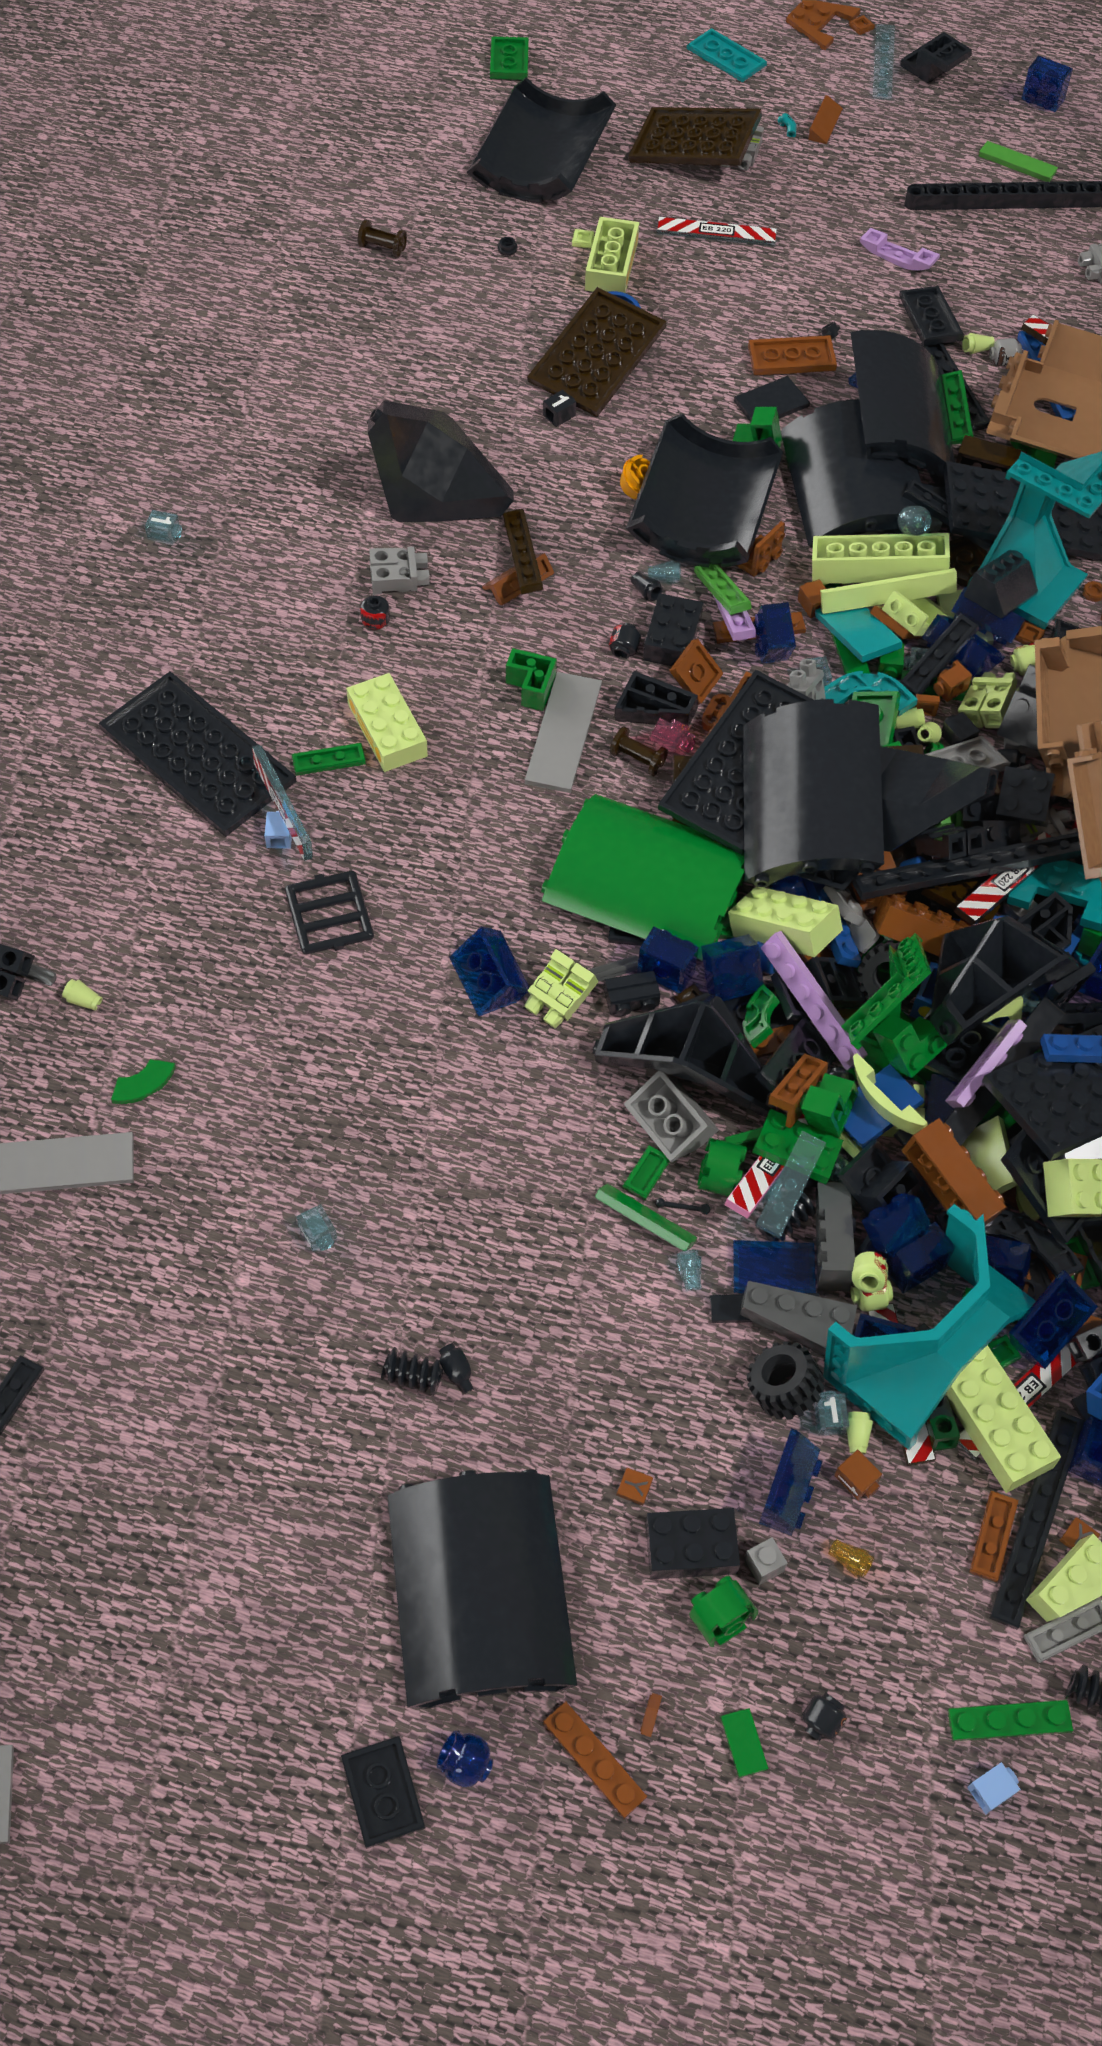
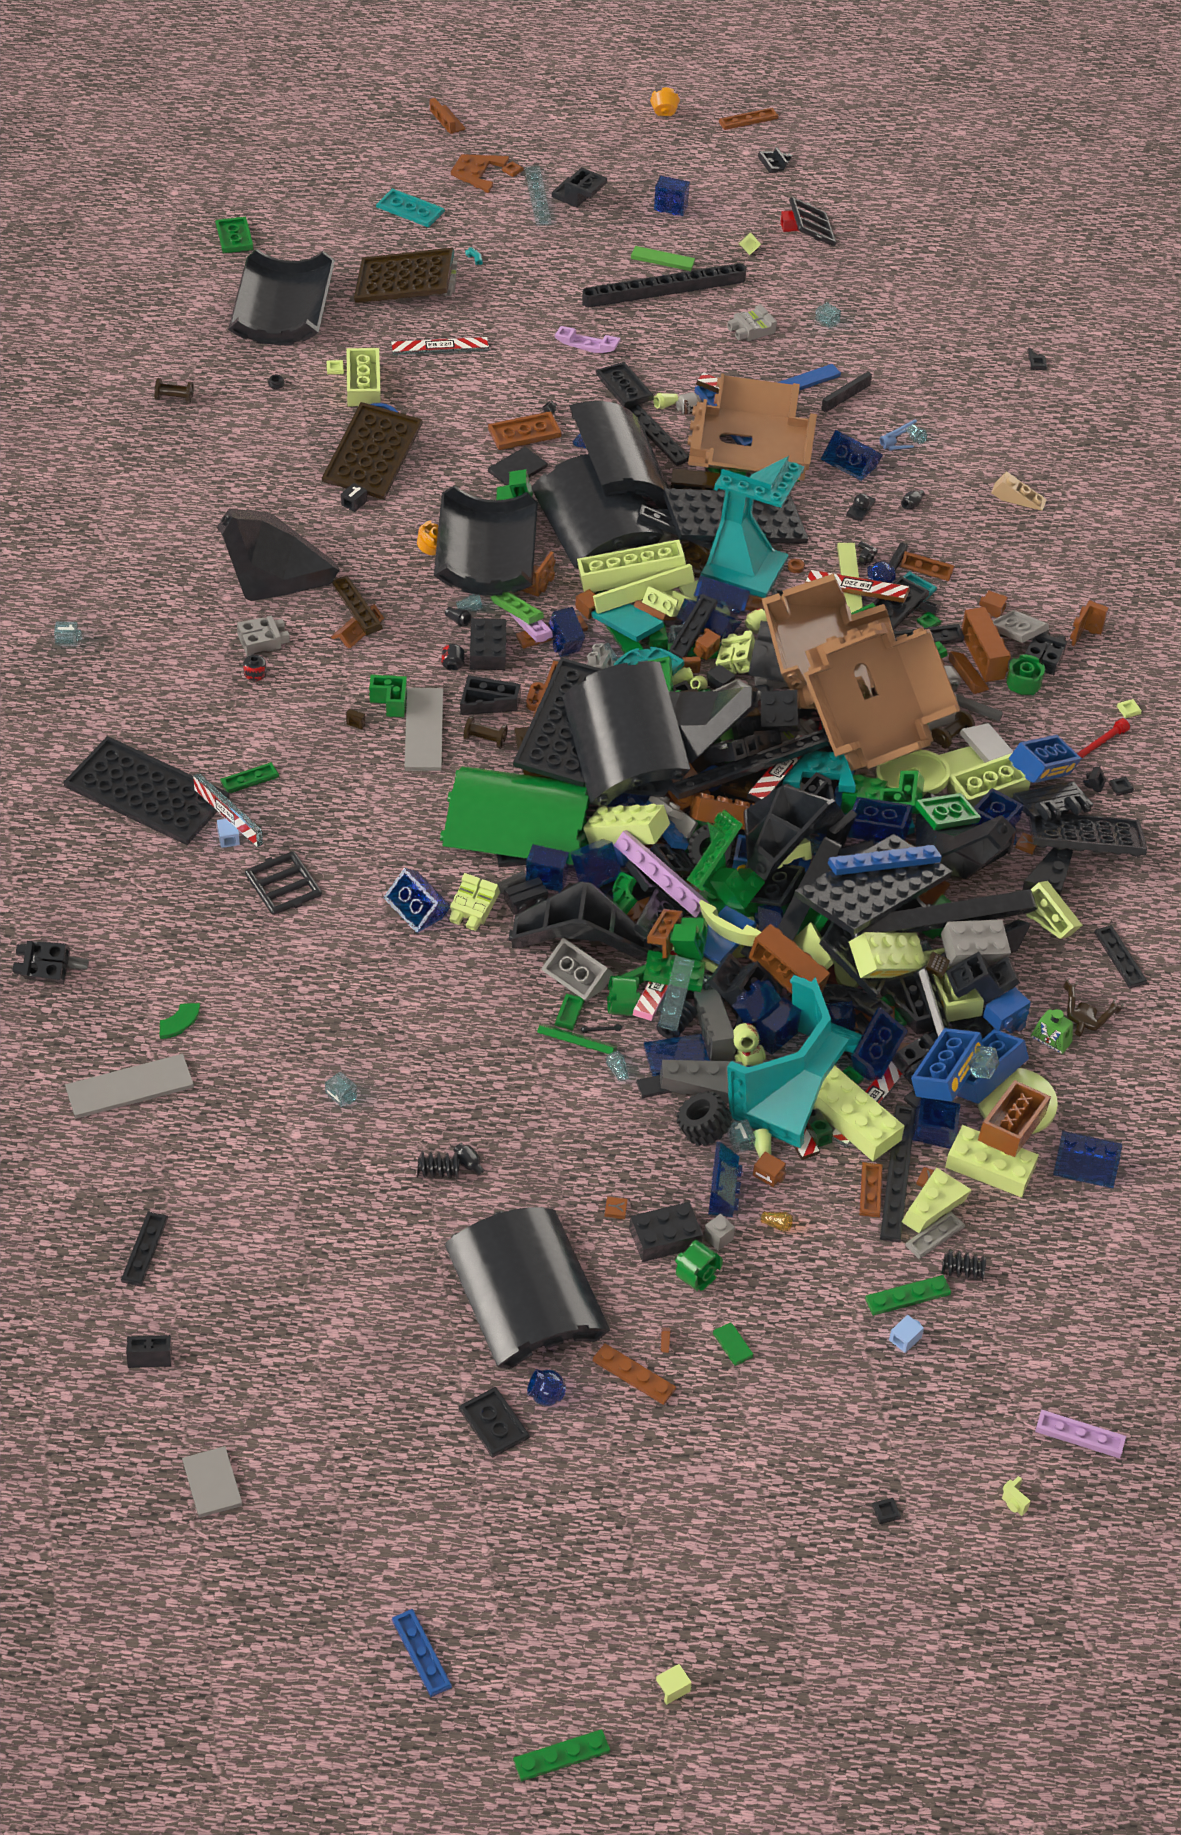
camera: 15 degrees left, 10 degrees down
yellowish green cone [62,979,103,1011] -> none
yellowish green brick [346,673,428,772] -> none
clear pink brick [649,718,696,756] -> none
dark orange tile [669,639,723,705] -> none
black head [802,1692,847,1741] -> none
dark orange slope [808,95,843,144] -> none
clear light blue head [898,506,931,536] -> none
green tile [941,370,973,444] -> none
lavender plate [945,1019,1027,1108] -> none
black slope [963,550,1038,619] -> none
none -> dark brown tile [346,709,366,730]

